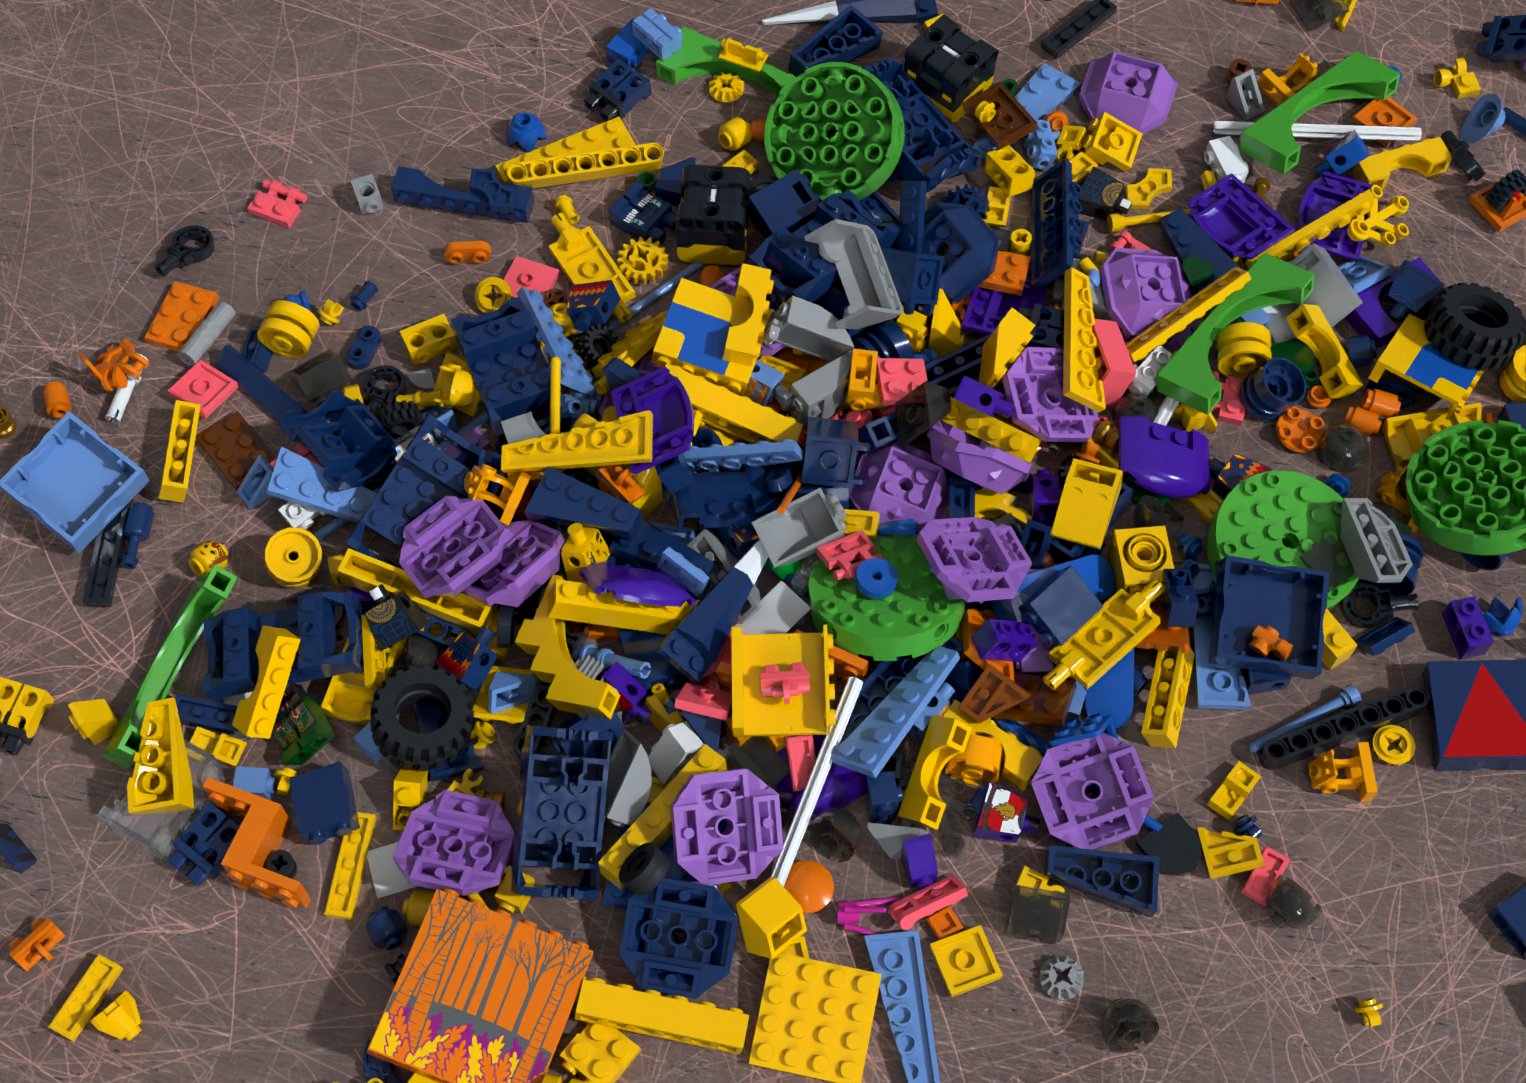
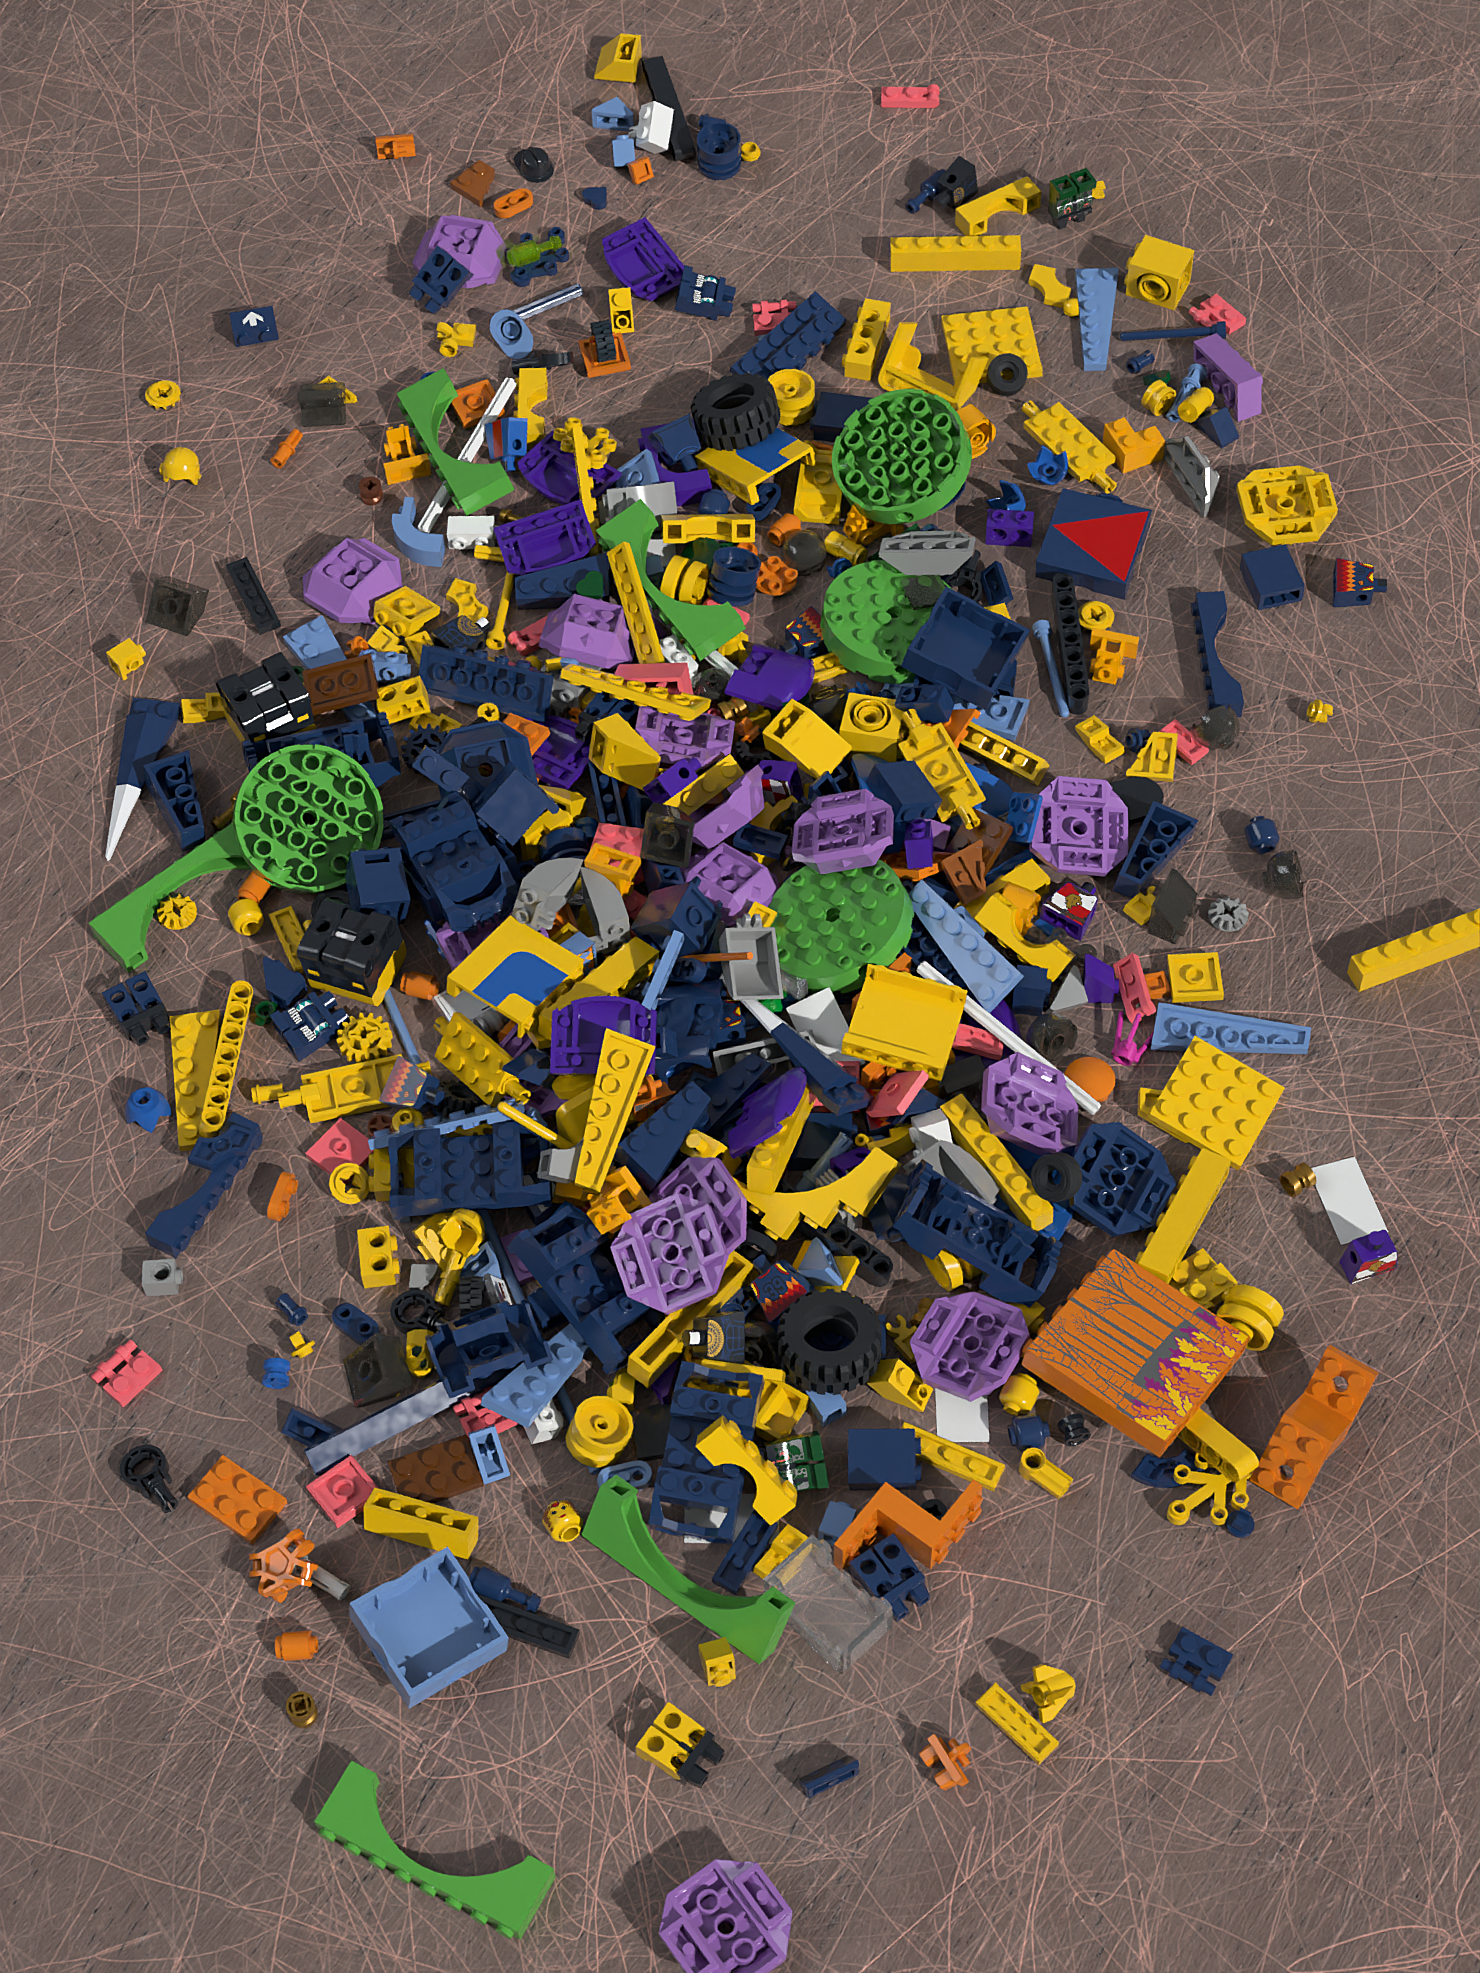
camera: 70 degrees left, 5 degrees down
yellow wedge [127,697,194,814] -> none
light grey axle [178,301,236,366] -> none
yellow wheel [257,300,320,359] -> none
yellow plate [274,768,297,797] -> none
blue brick [606,18,651,70] -> none
medium blue brick [632,8,682,60] -> none
medium blue plate [657,547,710,598] -> none
yellow hinge [719,38,768,72] -> none
yellow arch [722,263,774,366] -> none
yellow slope [736,877,807,959] -> none
coral hips [760,662,810,704] -> none
light grey windscreen [804,219,903,330] -> none
coral plate [817,530,883,581] -> none
blue piece [855,558,898,599] -> none
blue arm [879,519,918,537] -> none
yellow plate [975,101,996,123] -> none
light grey slope [1226,69,1265,120] -> none
orange plate [1249,625,1293,661] -> none
orange brick [1361,388,1401,418] -> none
none -> medium blue arch [392,497,445,567]
none -> medium blue plate [597,1460,652,1491]
none -> yellow piece [823,531,868,566]
none -> yellow piece [1019,1448,1073,1500]
none -> dark blue arch [1191,591,1244,719]
none -> dark blue head [1244,816,1279,854]

